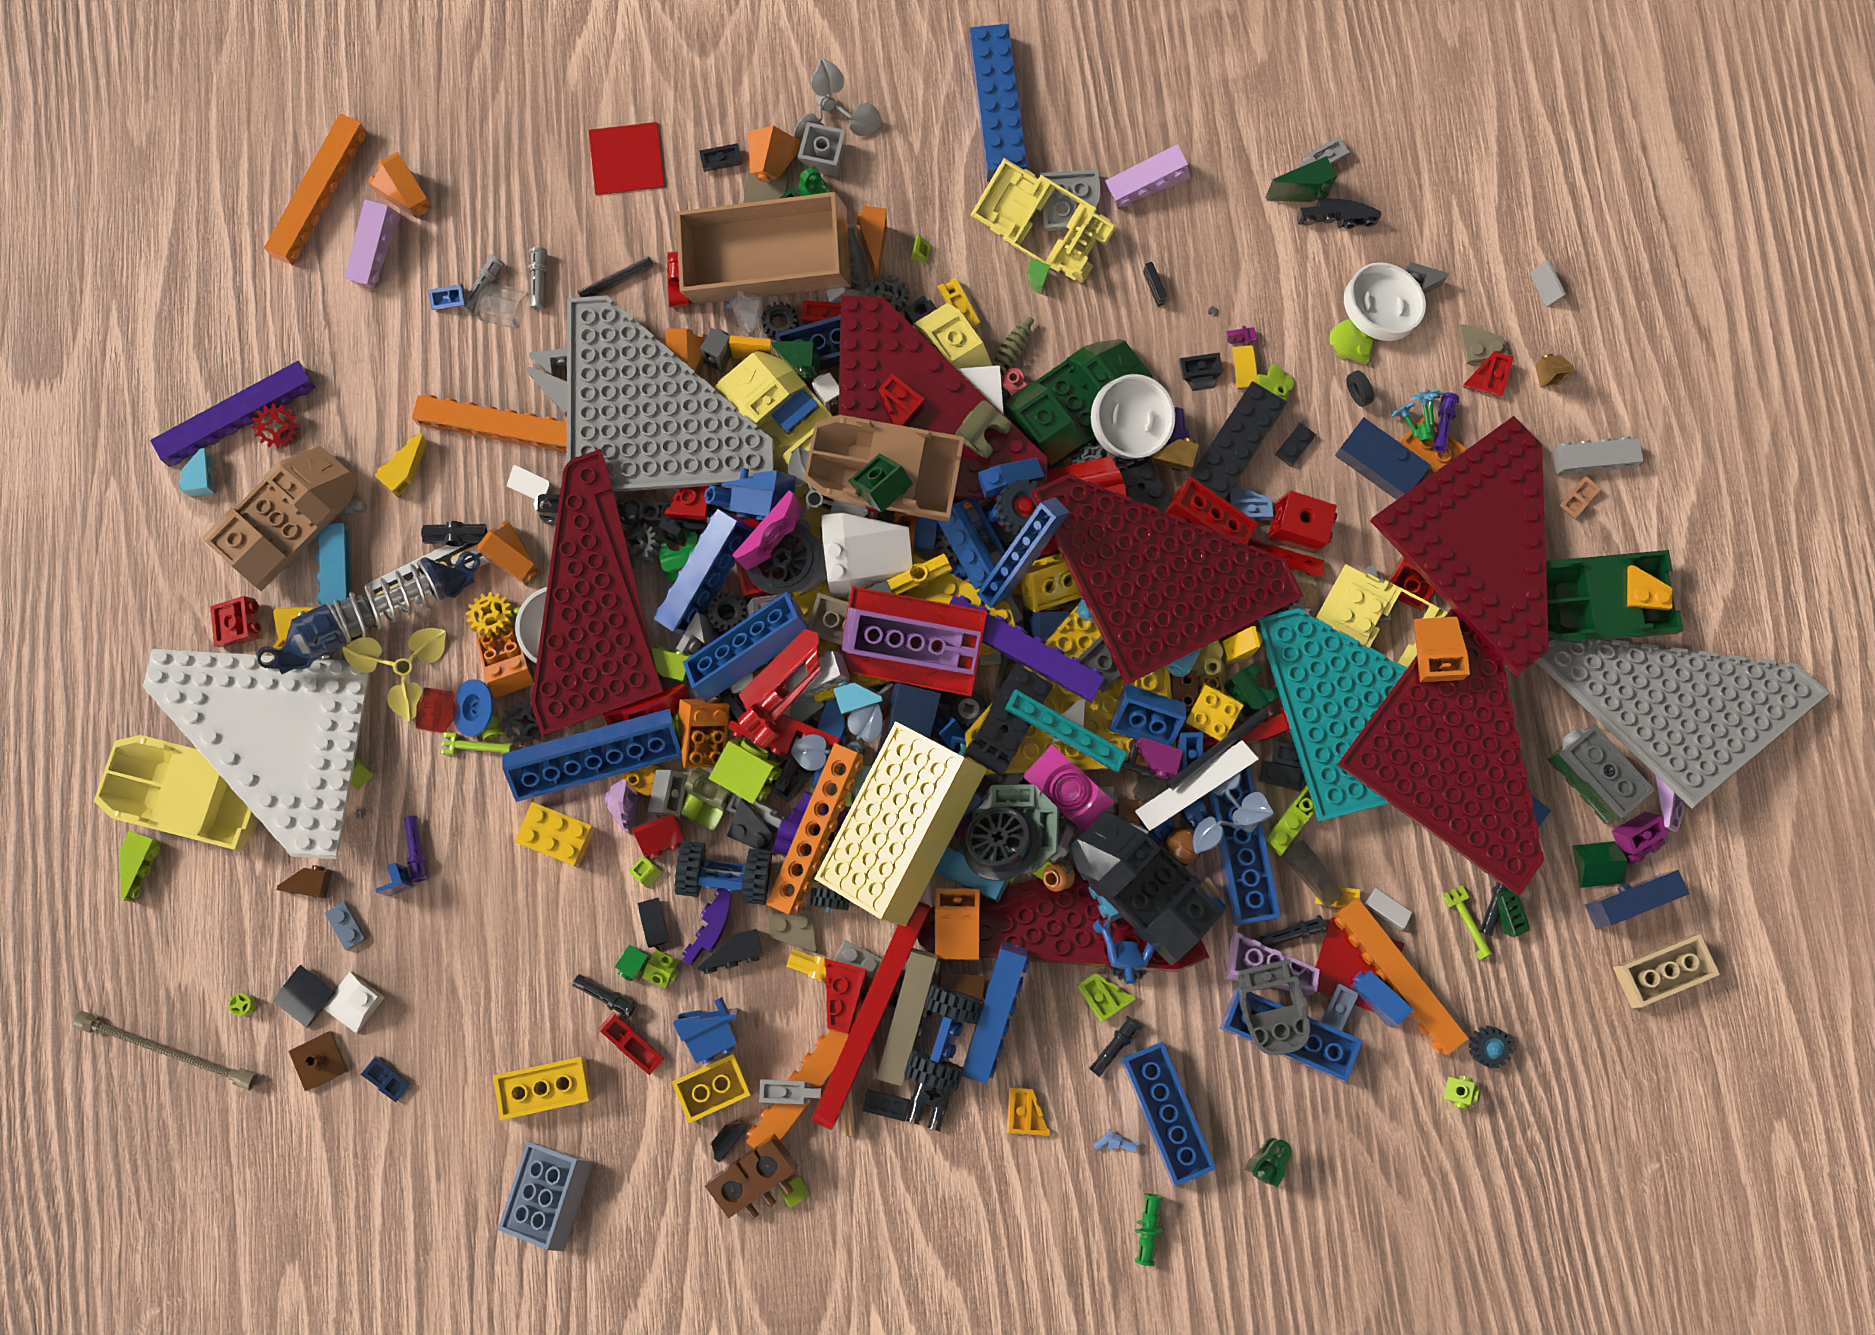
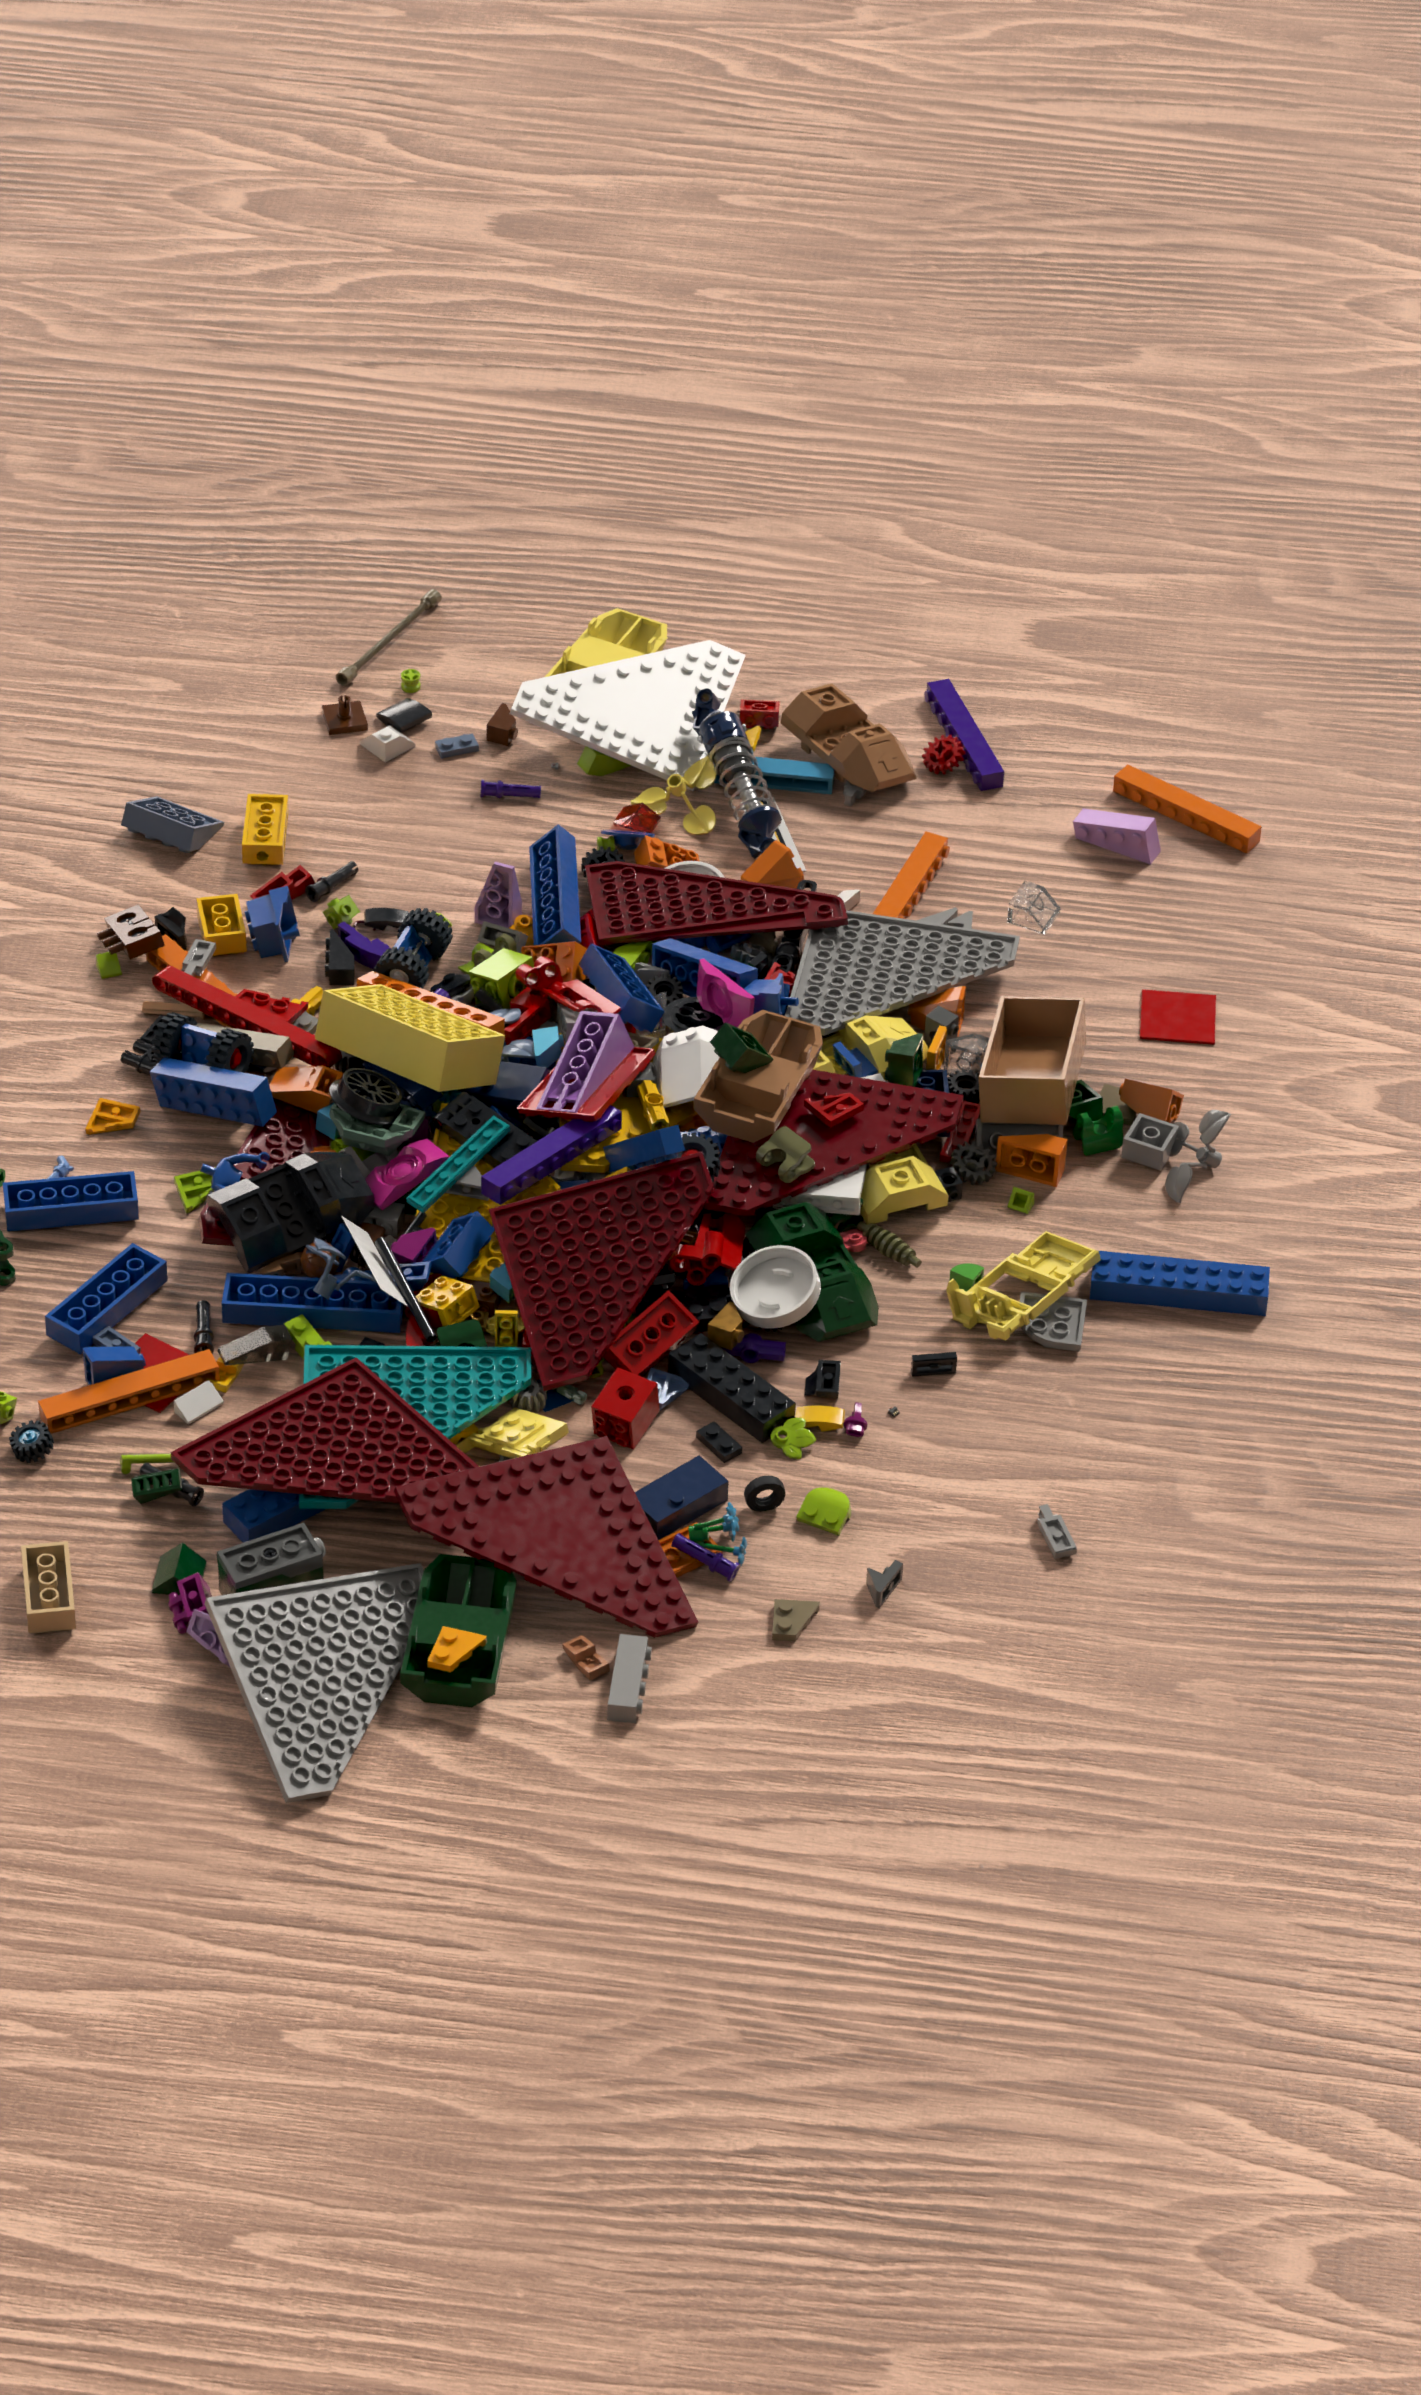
camera: 105 degrees right, 35 degrees down
lime slope [119,830,161,902] -> none
medium azure slope [179,448,215,497] -> none
dark blue slope [360,1055,410,1103] -> none
orange slope [368,151,432,217] -> none
yellow slope [375,432,428,498] -> none
blue panel [376,863,413,897] -> none
black piece [421,521,488,547] -> none
slope [428,284,467,310] -> none
lime hinge [440,732,515,755] -> none
light grey pin [460,254,505,313] -> none
yellow gear [466,592,513,637] -> none
yellow brick [514,802,596,868] -> none
light grey pin [529,247,547,310] -> none
black axle [578,256,653,297] -> none
green brick [615,944,651,982] -> none
red slope [632,814,686,860] -> none
black plate [699,143,743,172] -> none
yellow plate [937,277,980,329] -> none
blue slope [978,458,1044,499] -> none
black pin [1089,1015,1143,1078] -> none
lavender wedge [1105,144,1191,208] -> none
lavender wedge [1225,932,1319,995] -> none
dark grey slope [1238,959,1310,1055] -> none
red plate [1247,539,1325,577] -> none
dark green slope [1265,156,1337,202] -> none
black slope [1297,198,1382,229] -> none
white brick [1344,263,1426,341] -> none
orange slope [1414,617,1470,682] -> none
red wing [1463,352,1514,397] -> none
light grey slope [1530,260,1566,307] -> none
pearl gold slope [1535,354,1574,388] -> none
dark blue brick [1585,870,1690,929] -> none

